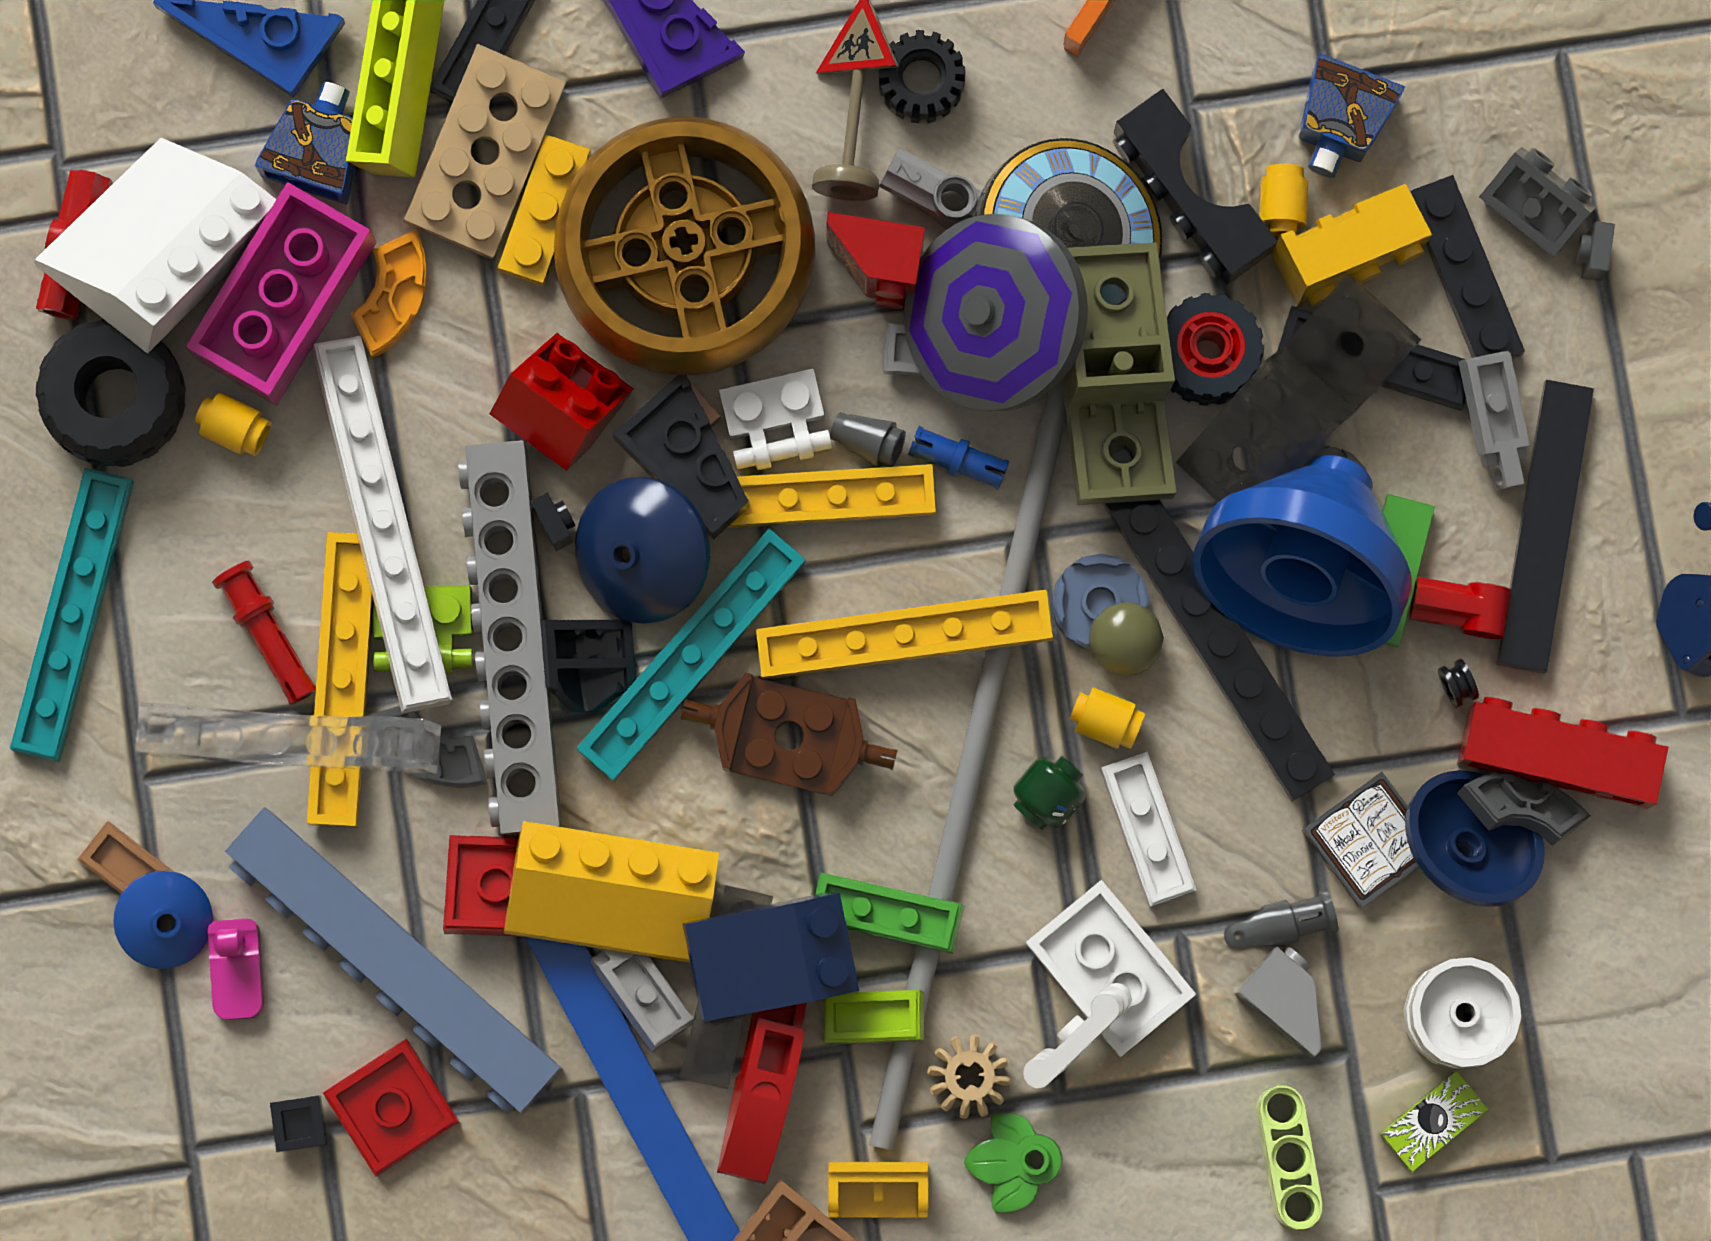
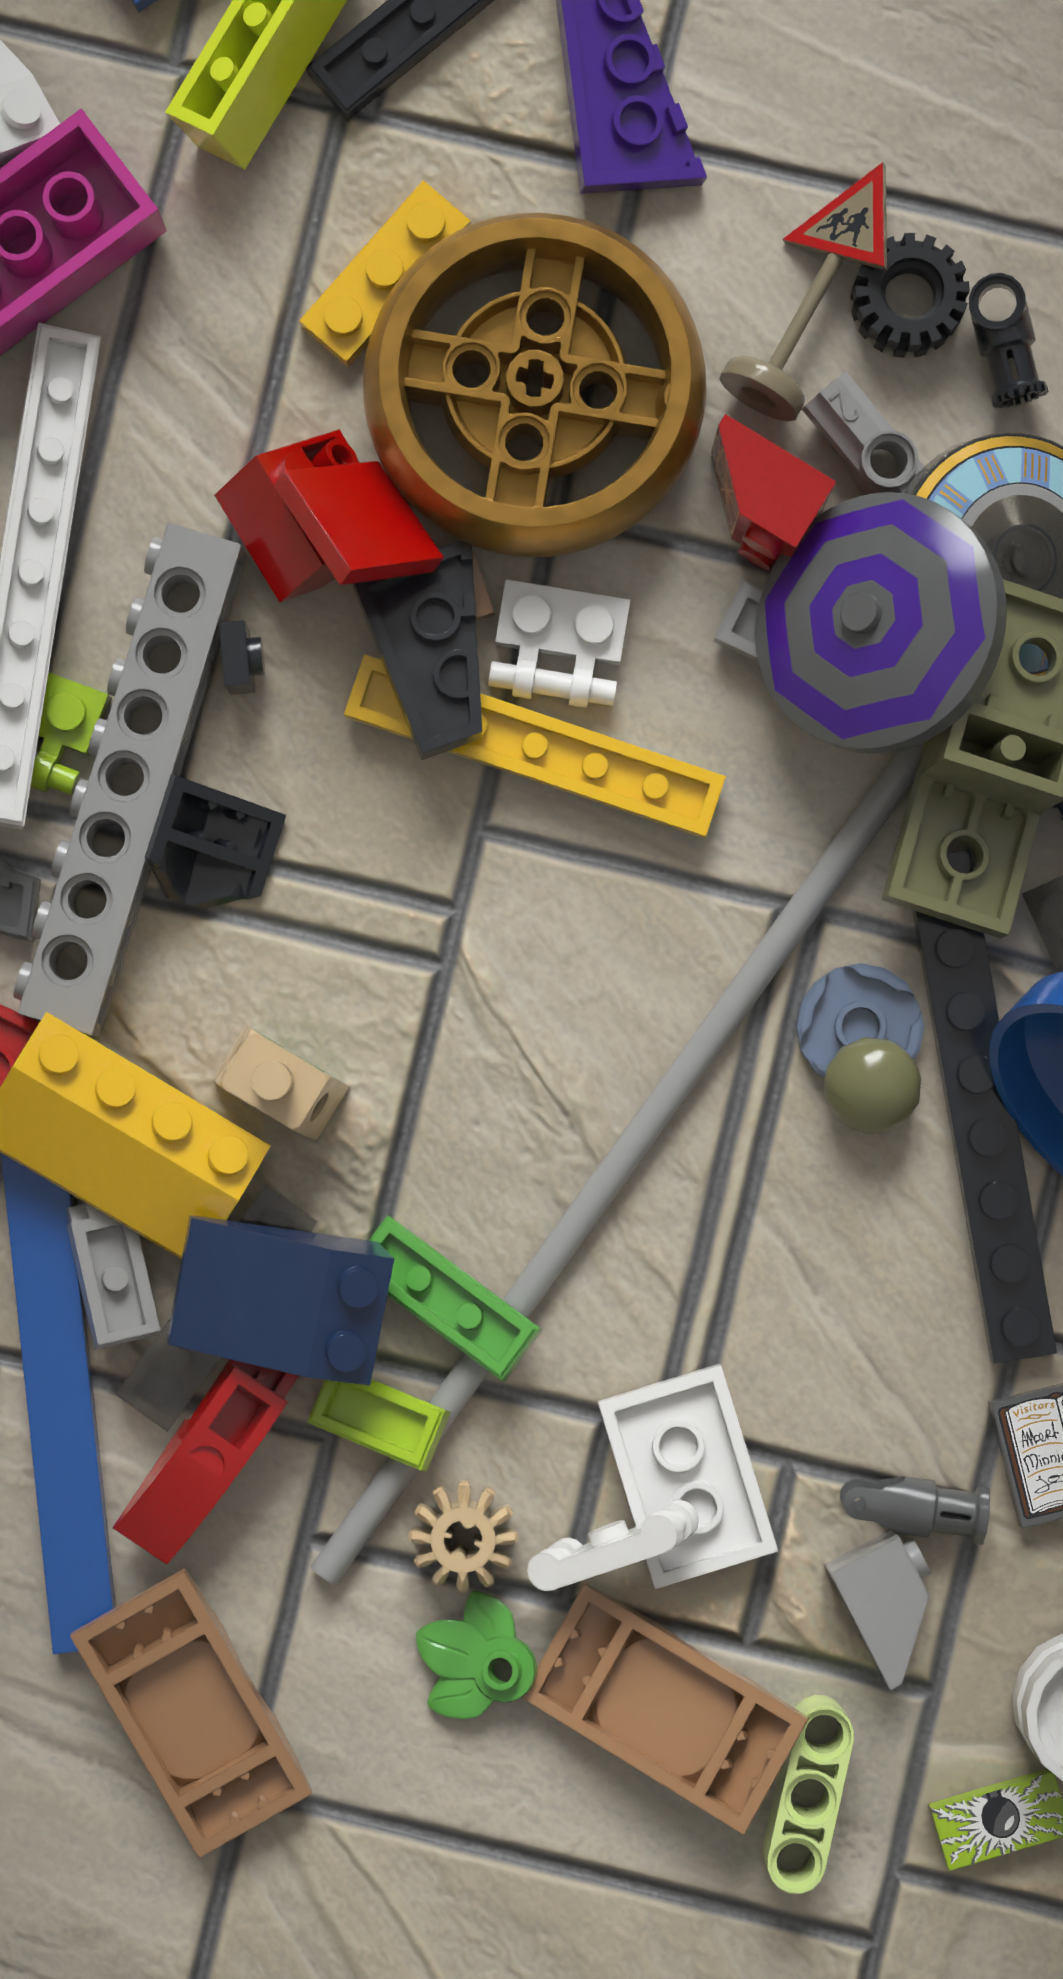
camera: 20 degrees right, 5 degrees up
torso [255,82,355,205] -> none
light orange tile [350,229,427,359] -> none
tan plate [403,44,566,260] -> none
dark blue dish [575,477,710,624] -> none
teal plate [576,529,806,782] -> none
reddish brown plate [681,673,898,796] -> none
yellow plate [756,590,1054,680] -> none
yellow hinge [828,1162,928,1218] -> none
dark grey cone [830,412,906,467] -> none
blue pin [908,426,1010,490] -> none
dark green head [1013,756,1086,830] -> none
yellow brick [1069,687,1146,749] -> none
white tile [1100,752,1197,907] -> none
none -> tan torso [214,1025,350,1141]
none -> red tile [274,461,444,585]
none -> medium nougat slope [521,1584,809,1835]
none -> black connector [969,273,1049,408]

